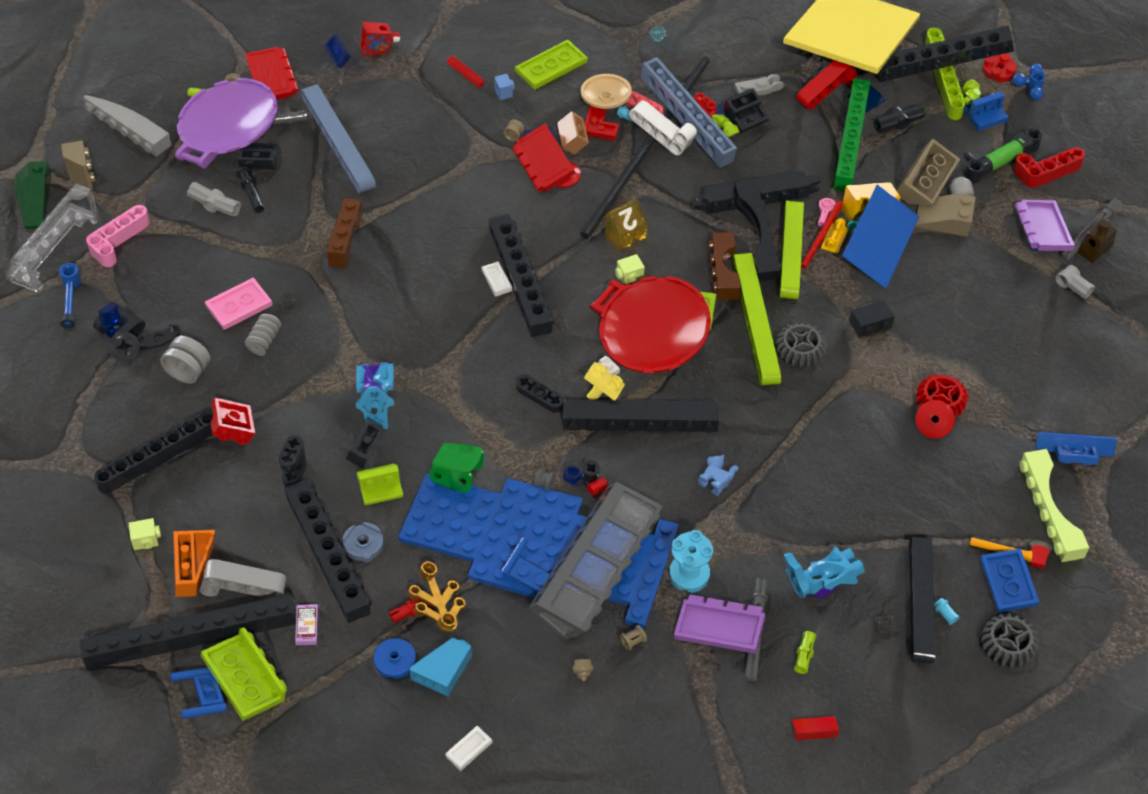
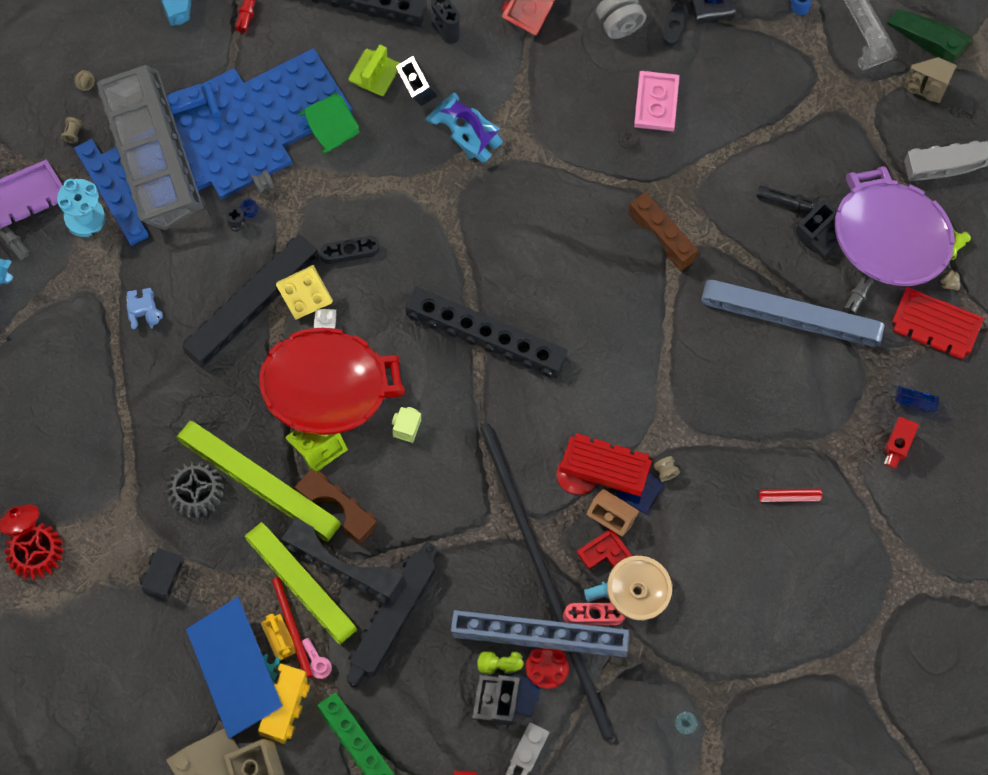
camera: 130 degrees right, 15 degrees up
bright pink beam [86,205,150,267] -> none
light grey piece [187,182,241,216] -> none
light grey piece [245,314,281,356] -> none
sand blue plate [343,522,384,563] -> none
pearl gold plant [407,561,466,633] -> none
white tile [482,262,512,297] -> none
medium blue plate [494,74,515,100] -> none
lime tile [515,40,588,90] -> none
red hinge [587,477,609,497] -> none
clear yellow slope [606,199,648,251] -> none
white beam [629,101,697,155] -> none

